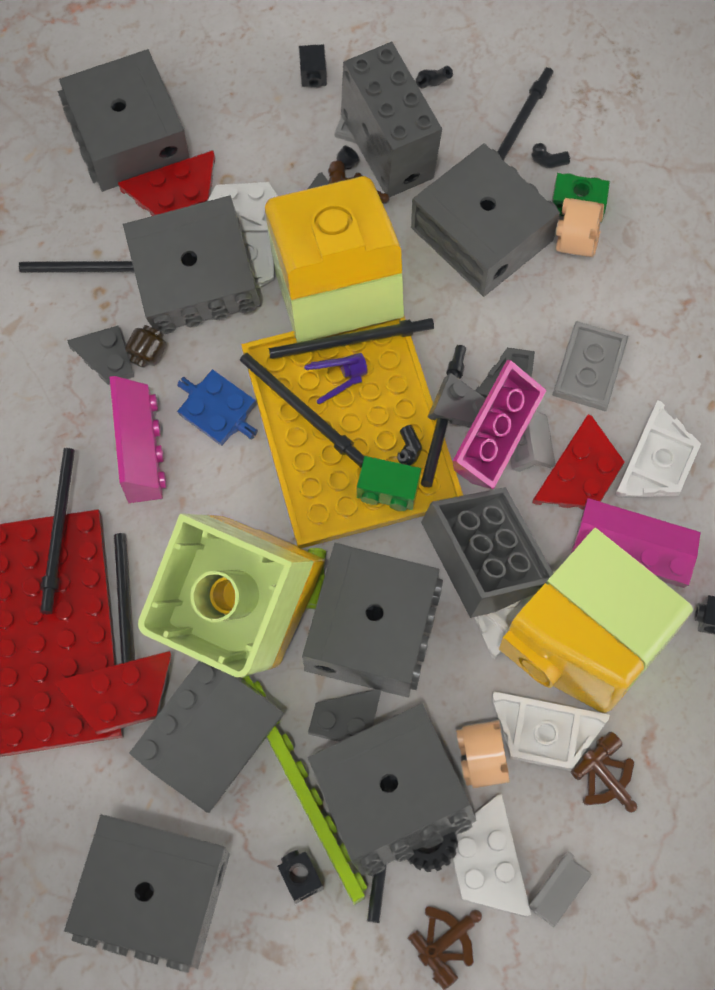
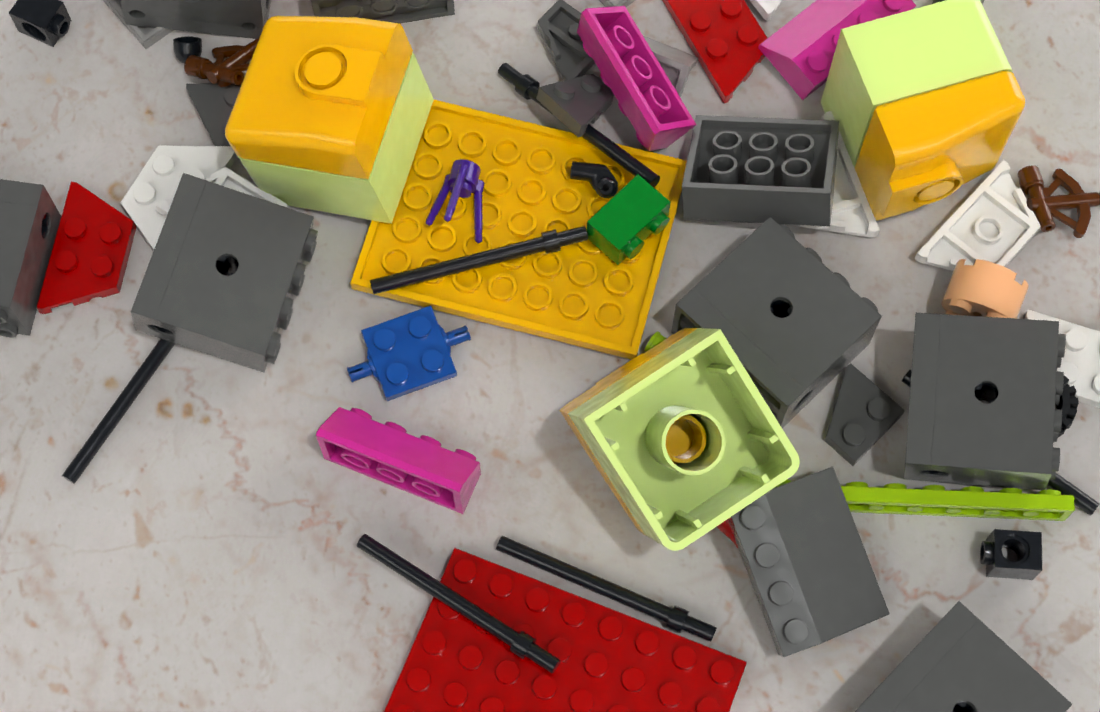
camera: 60 degrees left, 0 degrees up
red wing [55,651,172,734] -> none
dark grey wing [67,325,134,385] -> none
dark brown head [125,325,166,368] -> none
black bar [268,318,434,359] -> none

